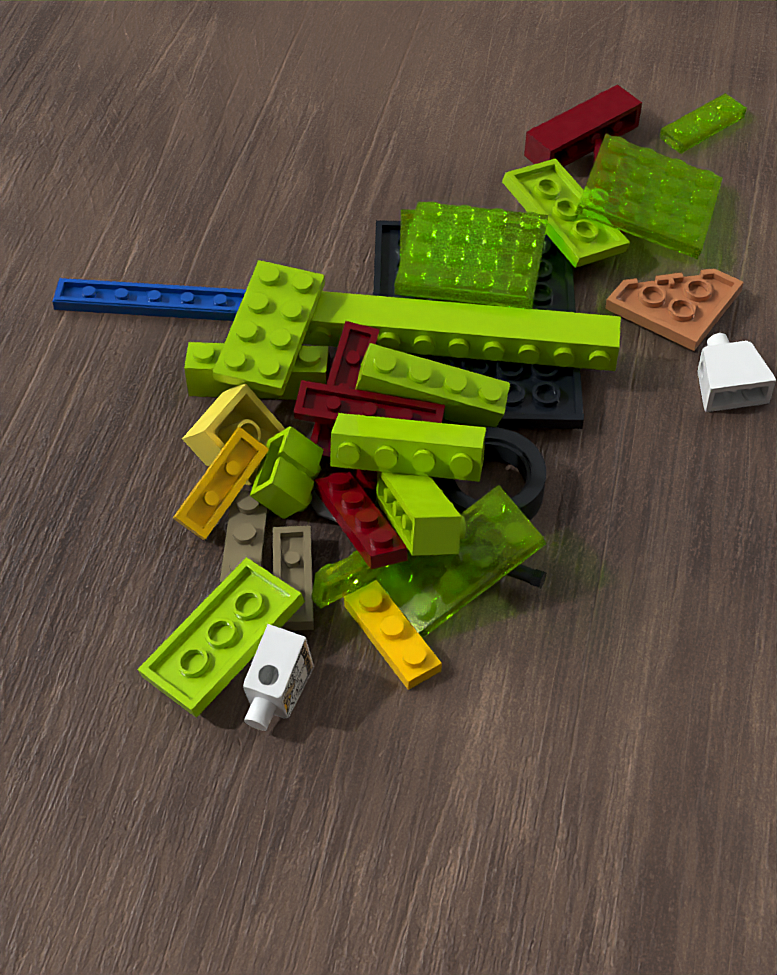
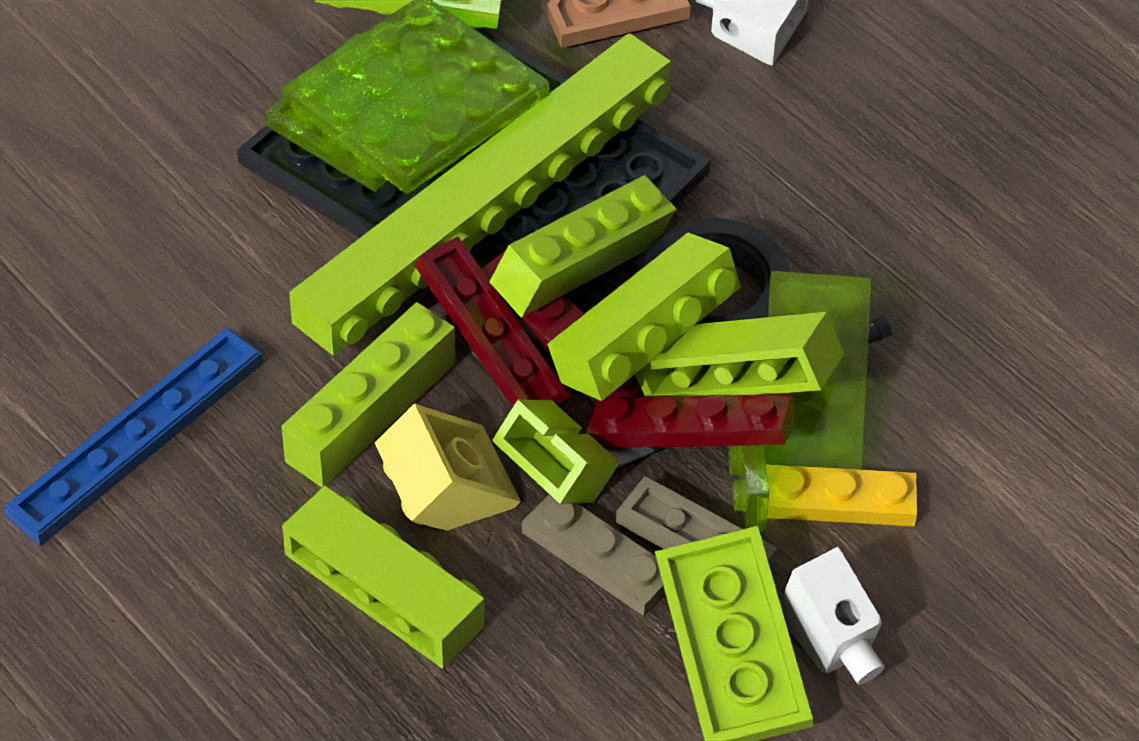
camera: 55 degrees left, 0 degrees up
yellow plate [173,427,269,540] -> none
lime plate [213,260,325,396] -> none
dark red plate [294,380,445,426] -> none
none -> lime brick [282,486,485,669]

